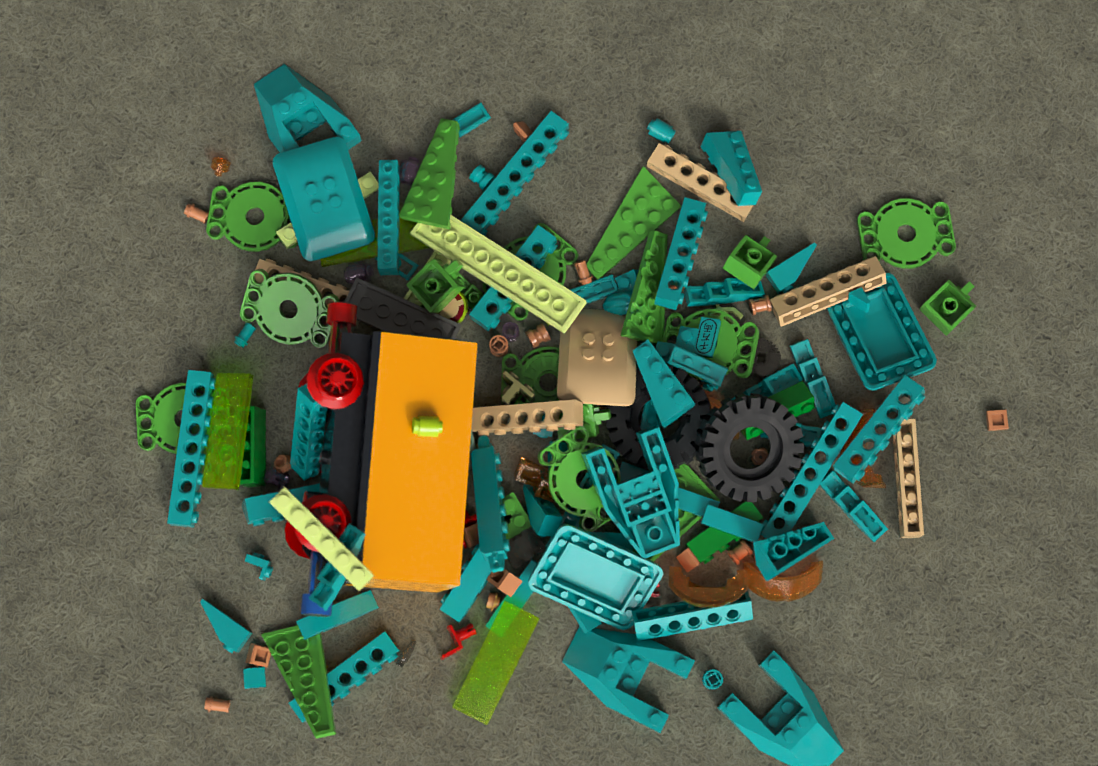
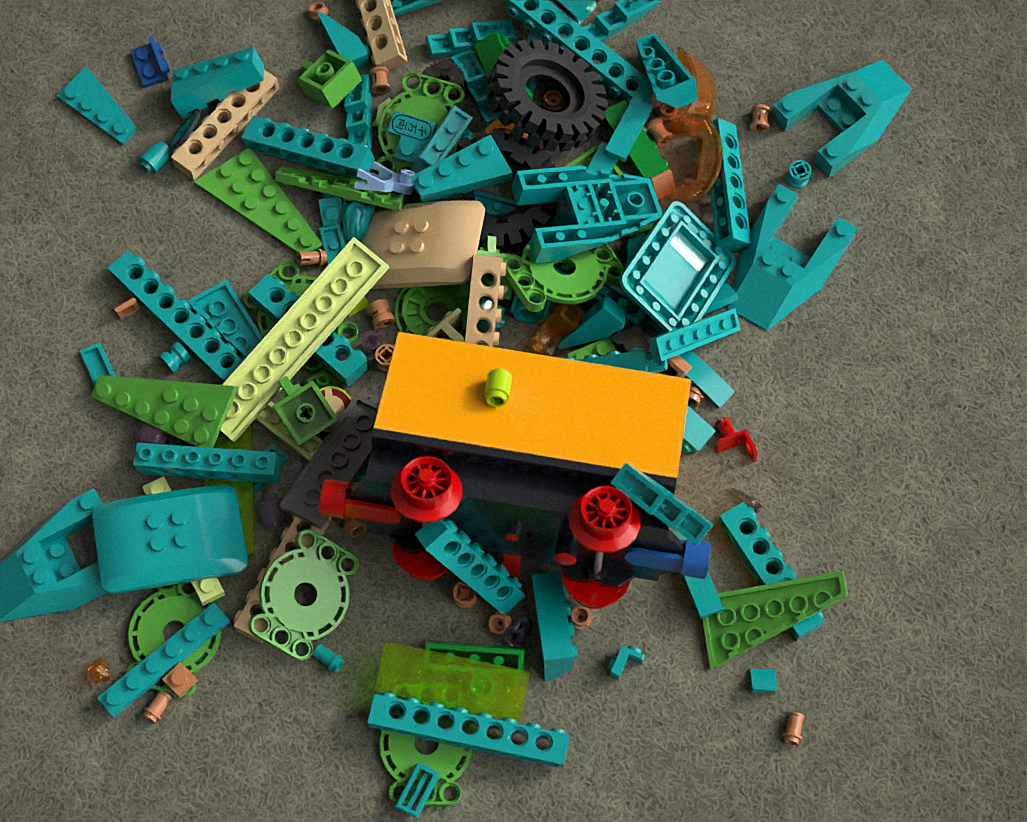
camera: 85 degrees left, 10 degrees down
teal slope [200,599,253,653] -> none
nougat slope [245,643,271,668] -> none
yellowish green plate [270,487,375,591] -> none
clear neon green plate [452,600,540,725] -> none
none -> teal wing [57,66,138,145]
none -> teal plate [97,603,230,718]
none -> blue bracket [130,36,171,88]
none -> nougat plate [162,662,198,698]
none -> wheel [169,112,200,151]
none -> teal wing [187,279,263,358]
none -> nougat plate [308,2,328,21]
none -> light blue piece [354,161,415,194]
none -> teal tile [395,762,441,819]
none -> plate [649,308,740,363]
none -> nougat bush [750,104,771,133]

